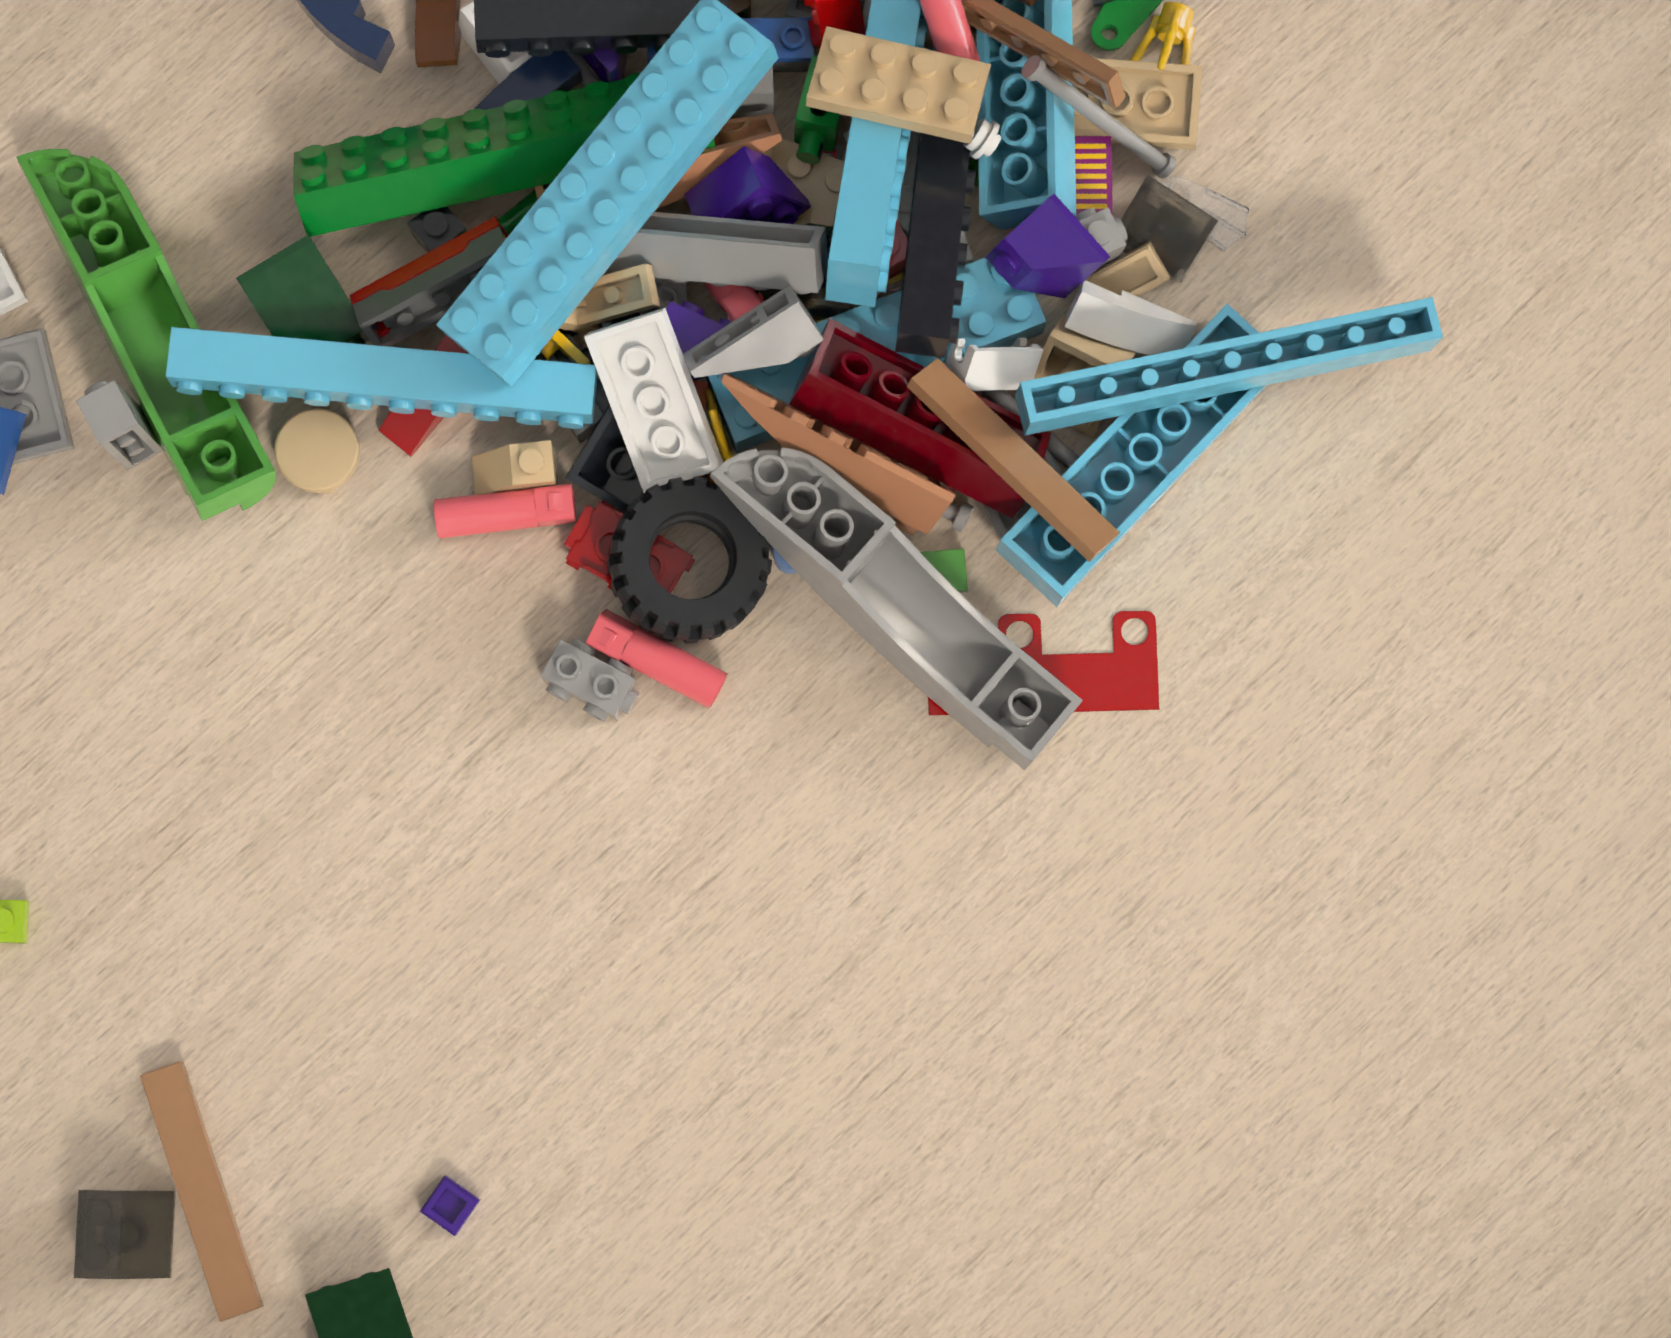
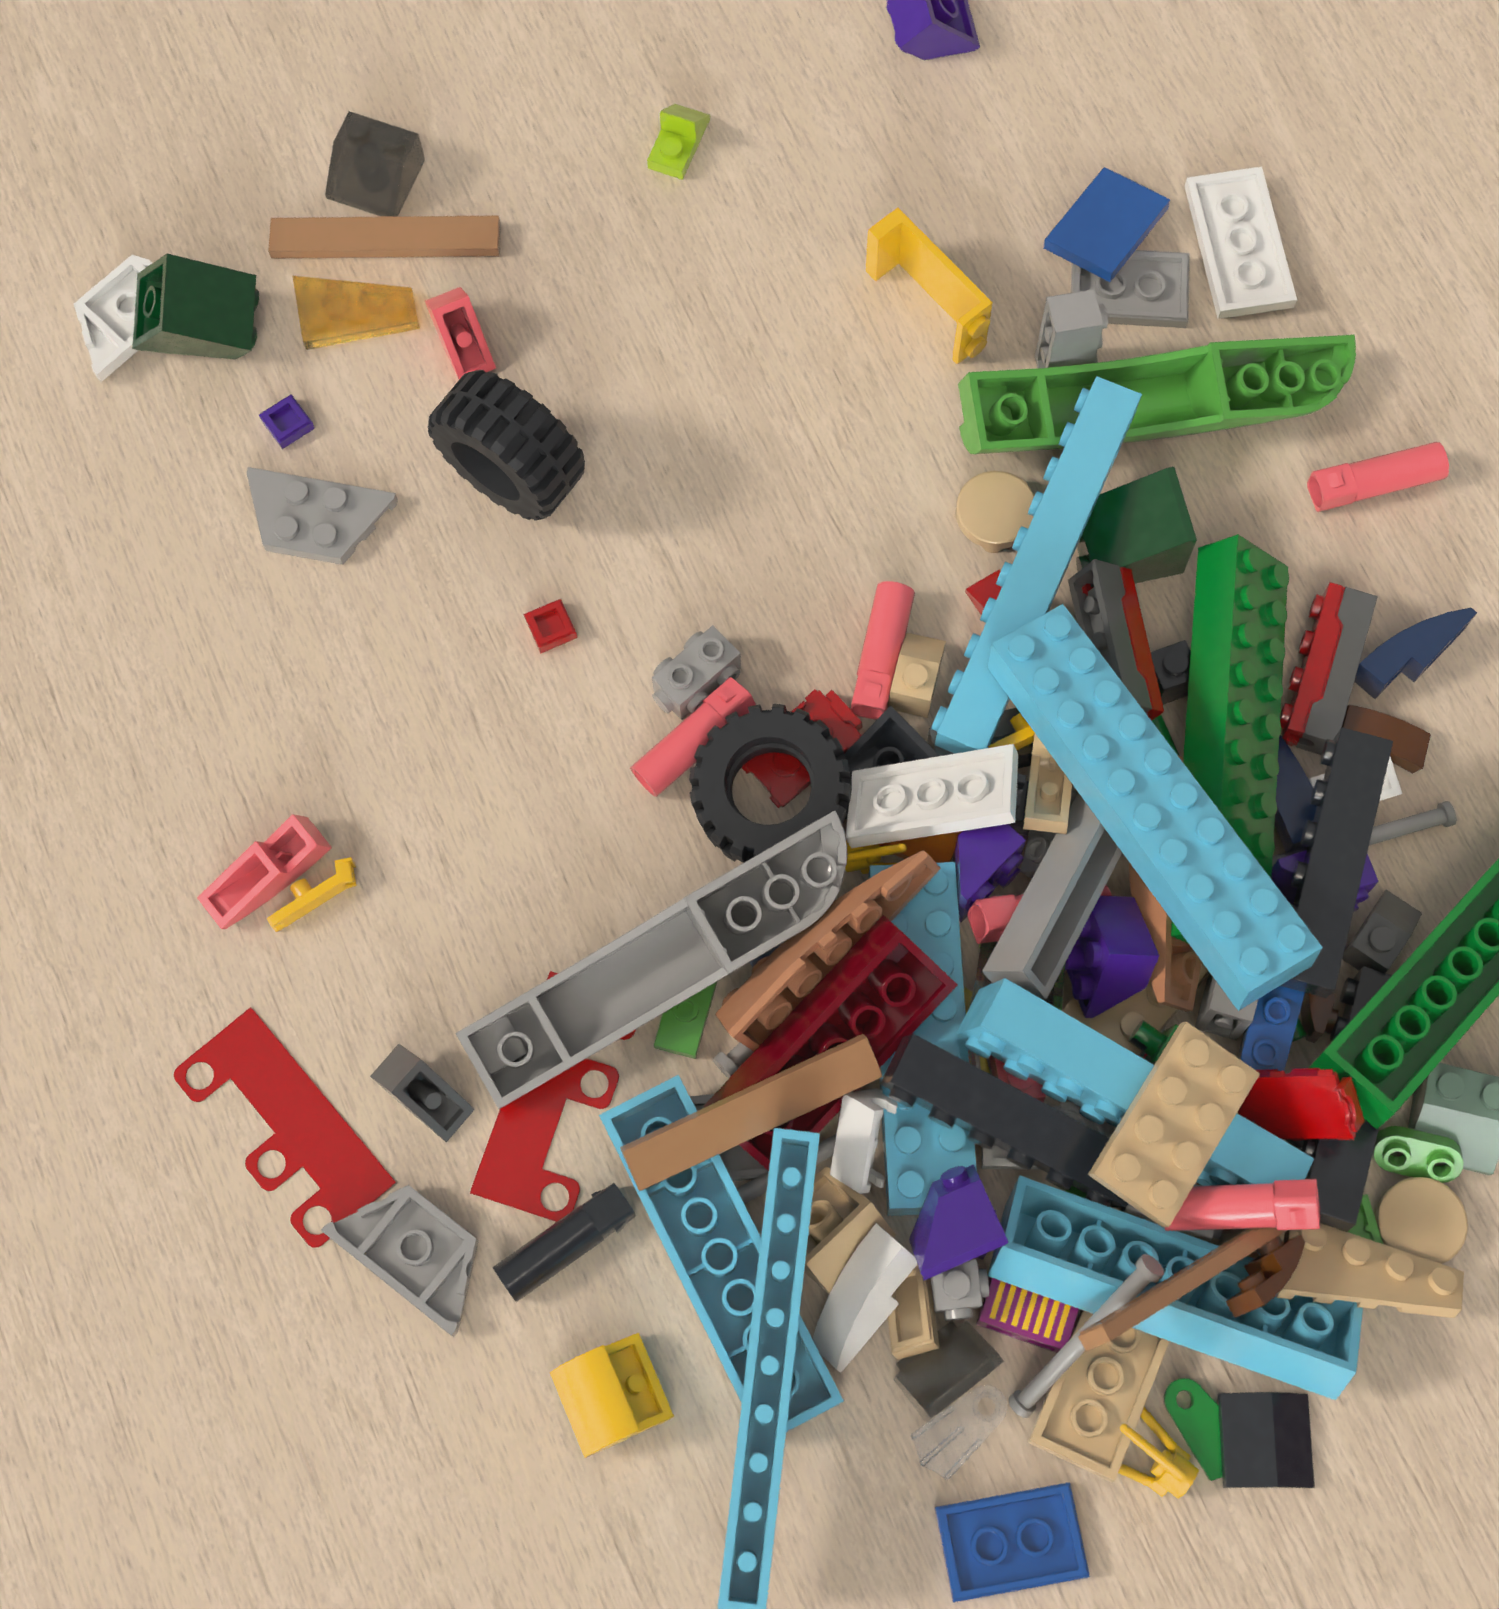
camera: 115 degrees right, 10 degrees down
light grey slope [683,285,824,378] -> none
white plate [964,118,1001,159] -> none
none -> red piece [174,1007,396,1248]
none -> coral slope [197,814,332,929]
none -> light grey wing [246,467,398,565]
none -> yellow piece [267,857,357,932]
none -> clear yellow wing [292,276,420,350]
none -> light grey wing [321,1185,478,1337]
none -> dark grey slope [370,1044,475,1142]
none -> coral slope [425,287,496,380]
none -> black tyre [428,370,585,521]
none -> black piece [492,1183,636,1302]
none -> red tile [524,599,577,654]
none -> yellow brick [550,1332,674,1458]
none -> yellow panel [866,207,993,365]
none -> blue tile [934,1482,1090,1602]
none -> piece [1280,582,1378,755]
none -> coral piece [1307,442,1449,512]

